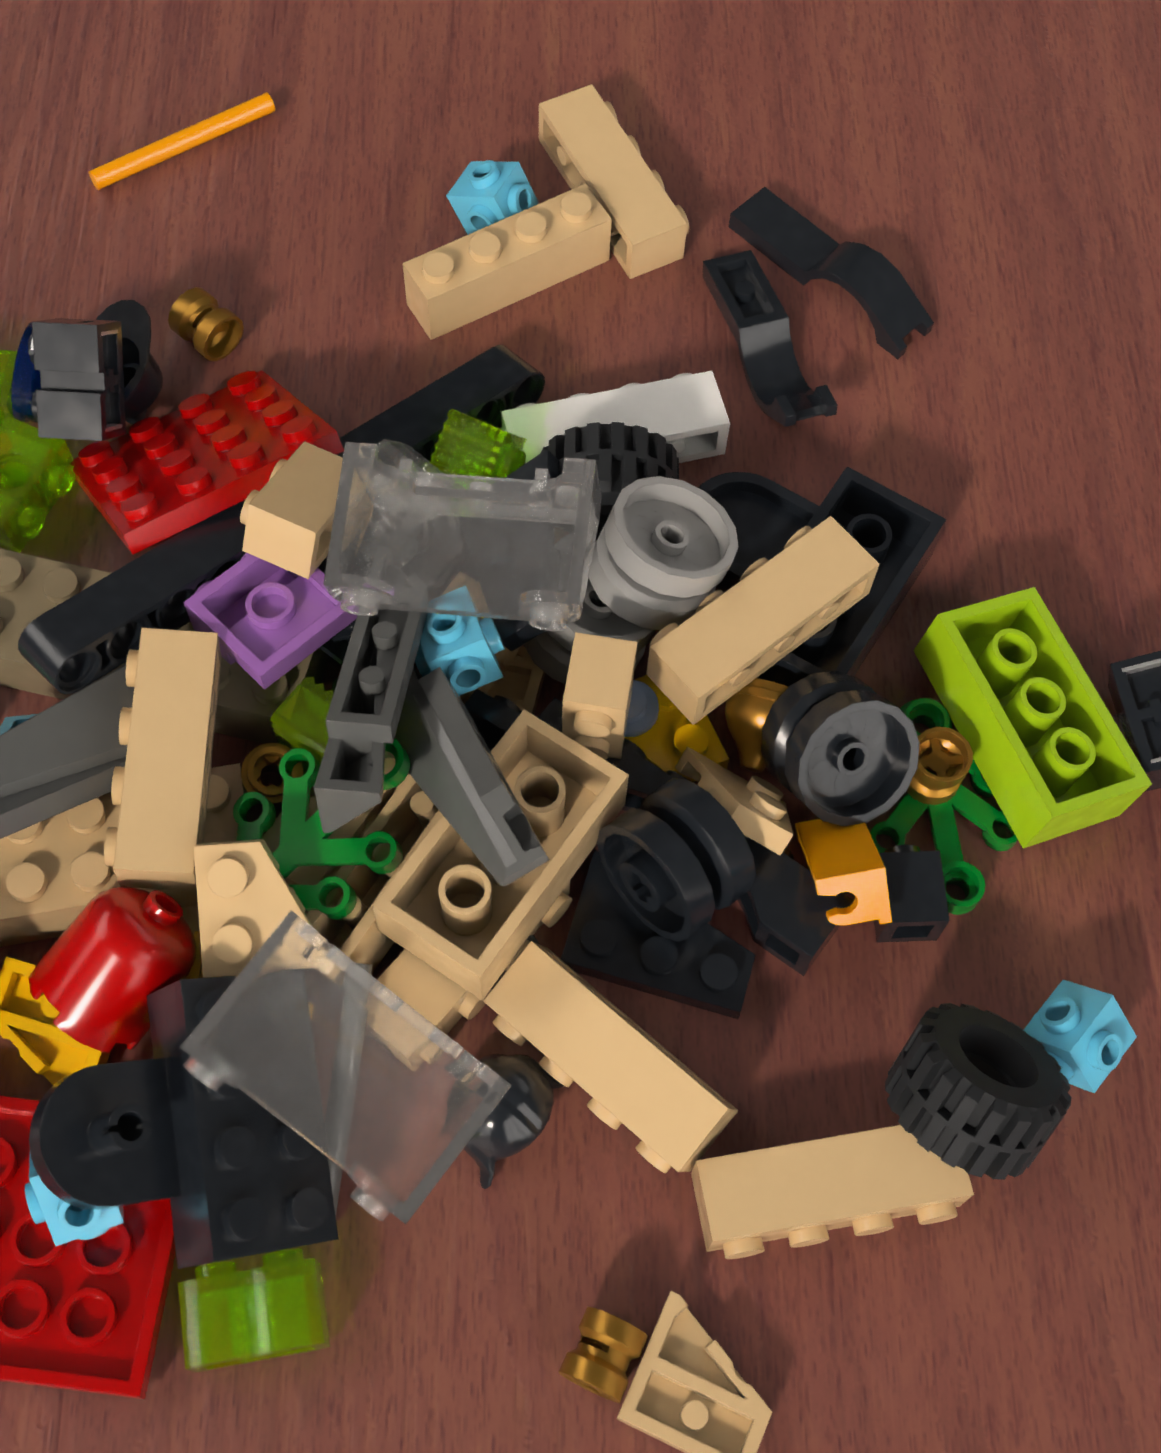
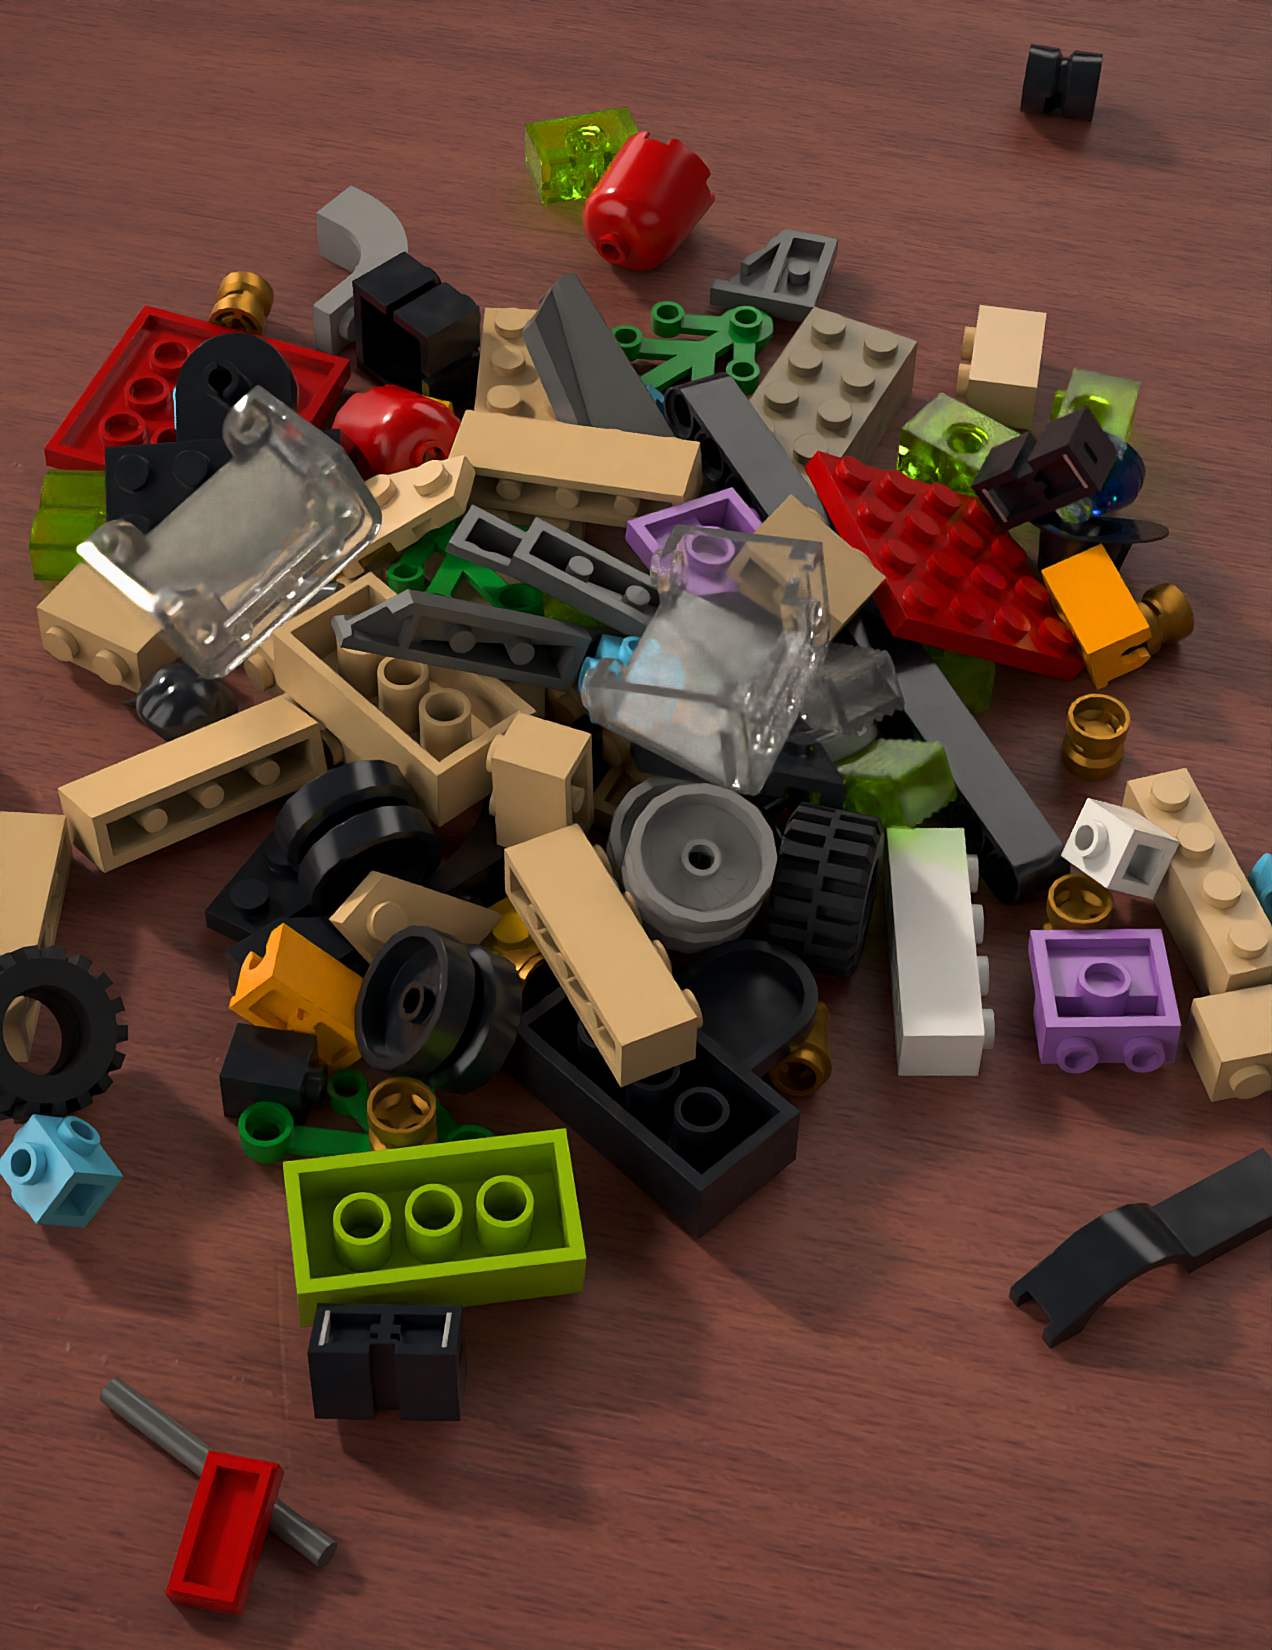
camera: 105 degrees right, 15 degrees down
black piece [702,250,838,427] -> none
none -> tan brick [36,562,185,693]
none -> medium lavender plate [1028,929,1181,1073]
none -> light orange hinge [1041,543,1152,690]
none -> pearl gold wheel [1042,873,1113,930]
none -> pearl gold wheel [1061,694,1131,781]
none -> white brick [1061,798,1180,900]

